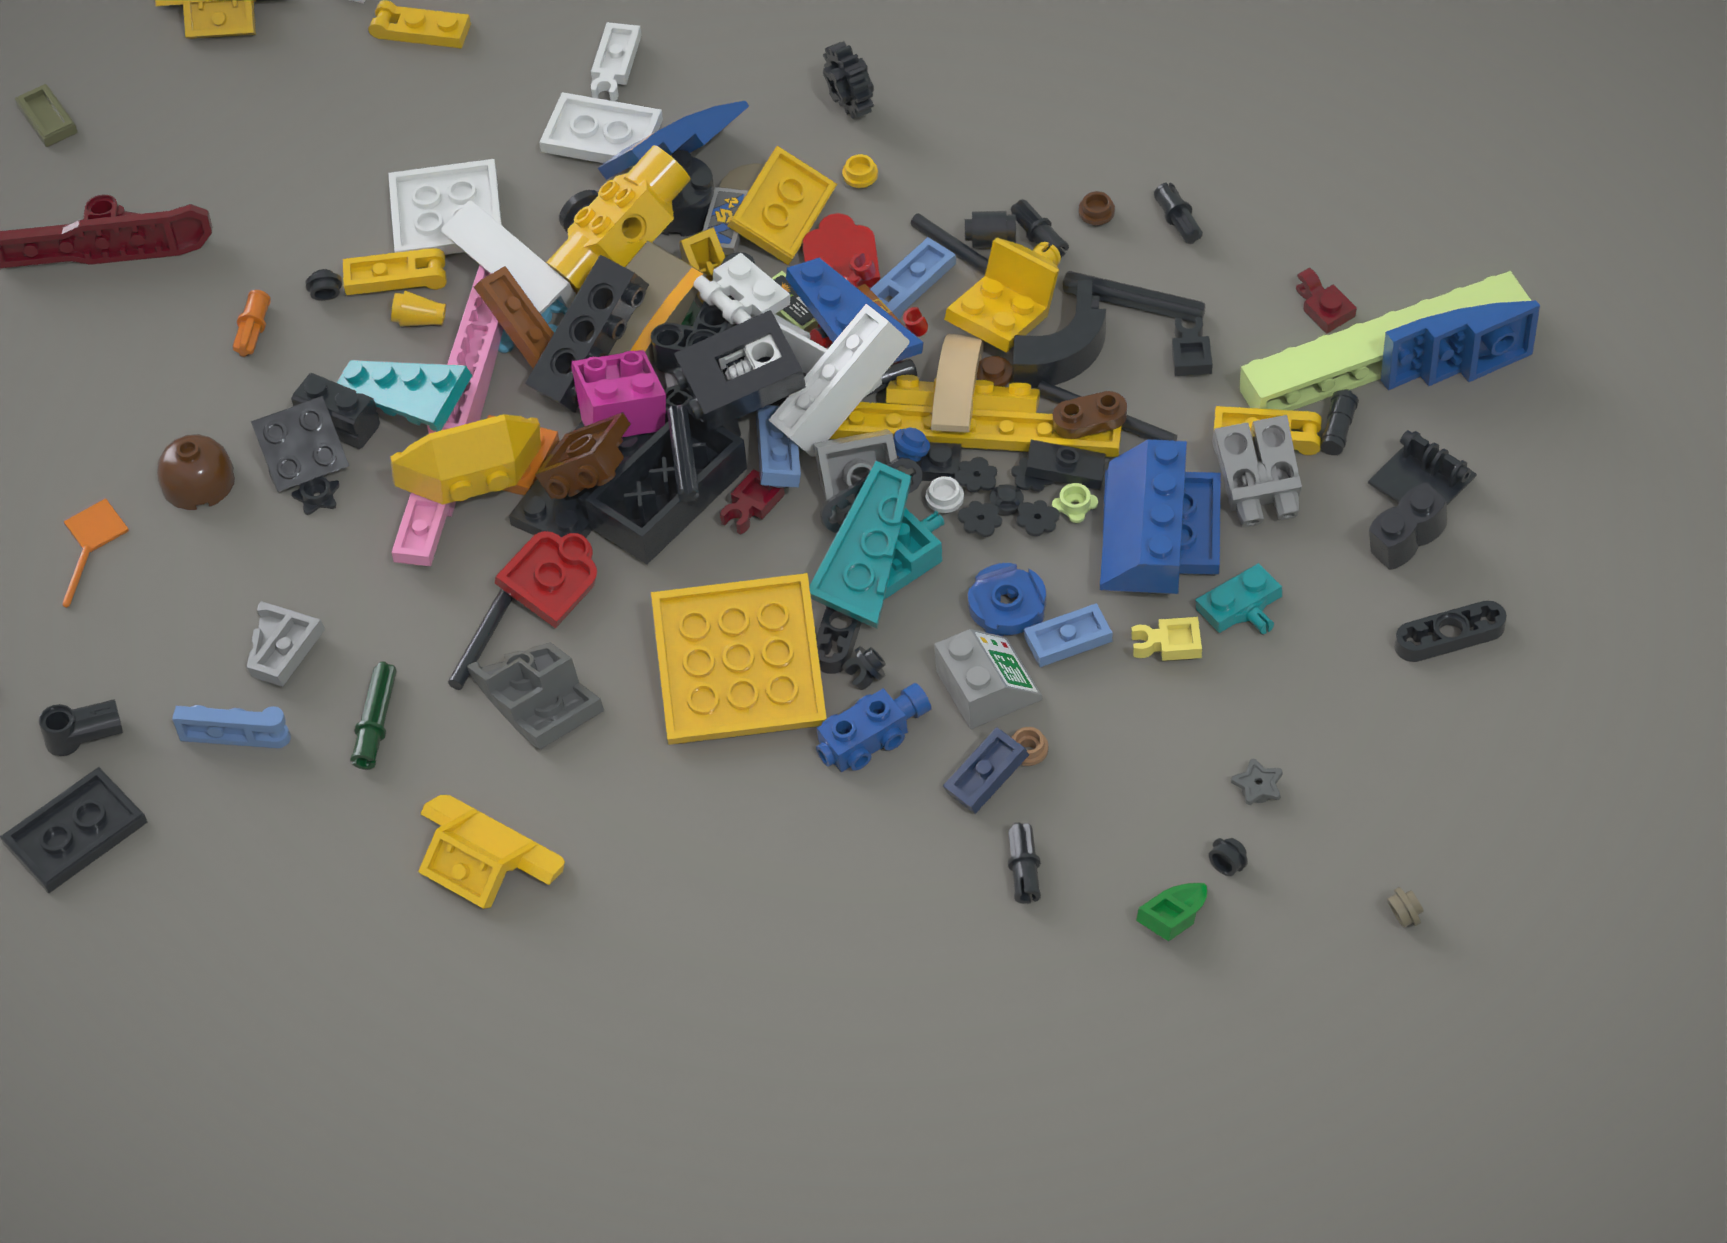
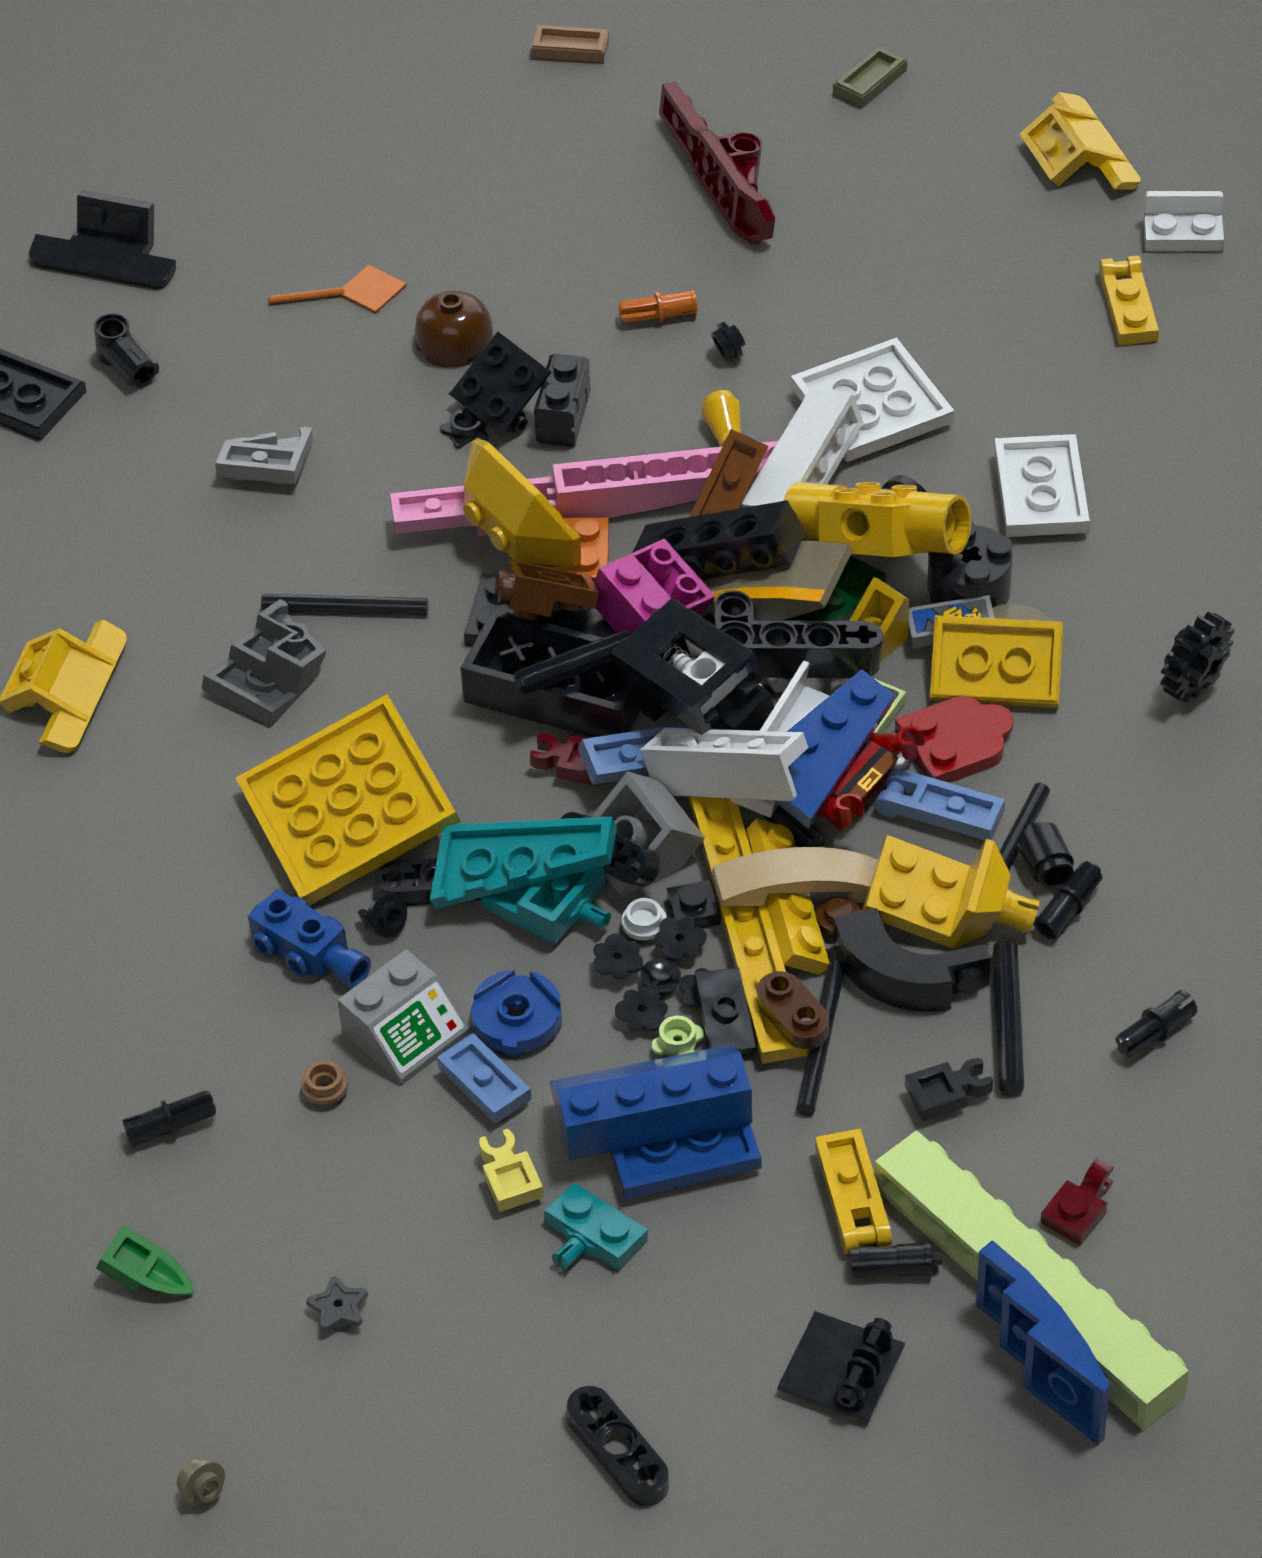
camera: 70 degrees right, 5 degrees down
medium blue plate [172,705,291,748] -> none
wing [337,360,473,432] -> none
yellow plate [343,248,447,295] -> none
dark green axle [350,661,397,770] -> none
red plate [494,531,597,629] -> none
white plate [591,22,642,101] -> none
blue slope [598,101,749,180] -> none
white plate [693,253,790,324] -> none
yellow plate [842,154,878,188] -> none
blue plate [893,427,930,462] -> none
dark blue plate [943,727,1029,814] -> none
reddish brown plate [1079,191,1115,225] -> none
black plate [1209,838,1248,876] -> none
light grey hips [1212,415,1302,527] -> none
black brick [1369,483,1447,570] -> none

